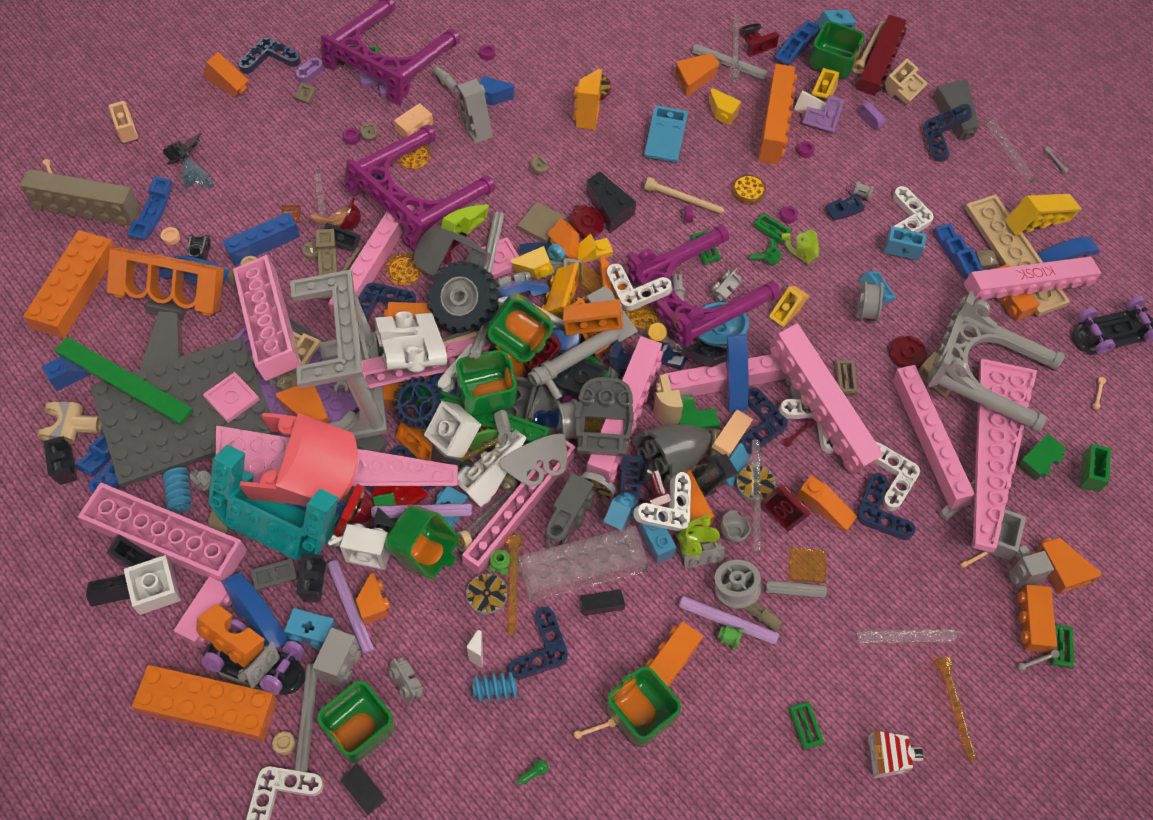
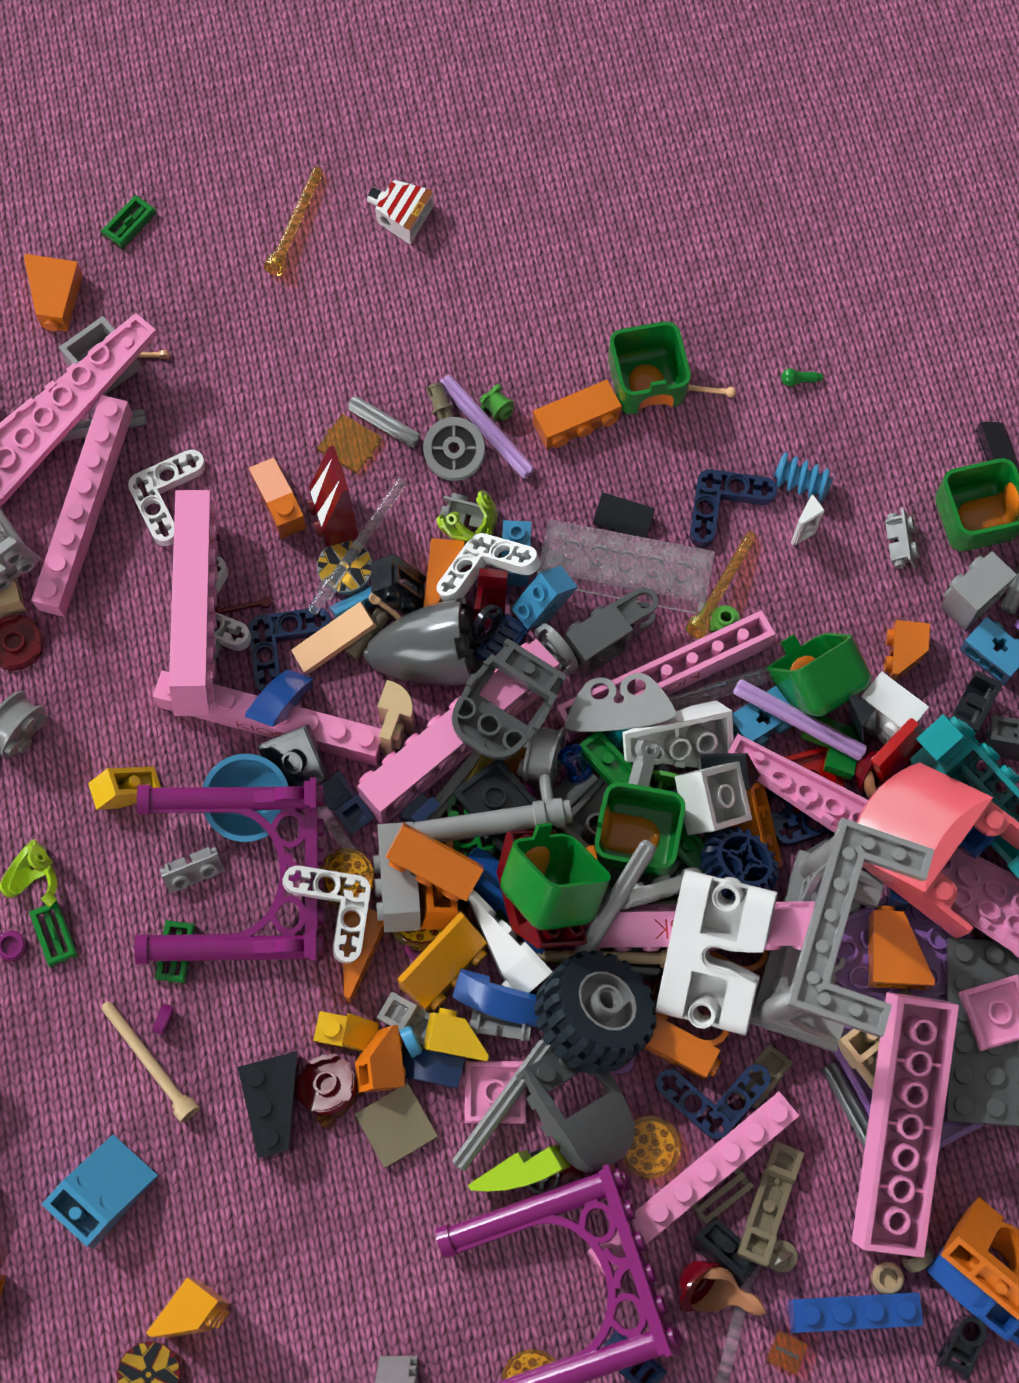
camera: 150 degrees left, 10 degrees up
lavender axle [327,560,374,654] -> none
tan tile [457,530,472,552] -> none
clear yellow piece [461,438,499,462] -> none
tile [466,574,507,615] -> none
dark tan tile [530,156,548,174] -> none
clear yellow piece [579,261,601,294] -> none
yellow tile [648,323,667,341] -> none
light grey pin [671,274,685,310] -> none
green tile [679,394,720,430] -> none
light grey hair [720,510,751,543] -> none
tile [732,174,766,205] -> none
green piece [750,239,781,265] -> none
green tile [788,702,825,751] -> none
dark tan tile [835,360,858,396] -> none
clear axle [855,629,959,643] -> none
dark blue beam [857,473,916,540] -> none
light grey brick [1009,545,1054,590] -> none
orange brick [1017,585,1057,653] -> none
light grey hinge [1017,650,1060,671] -> none

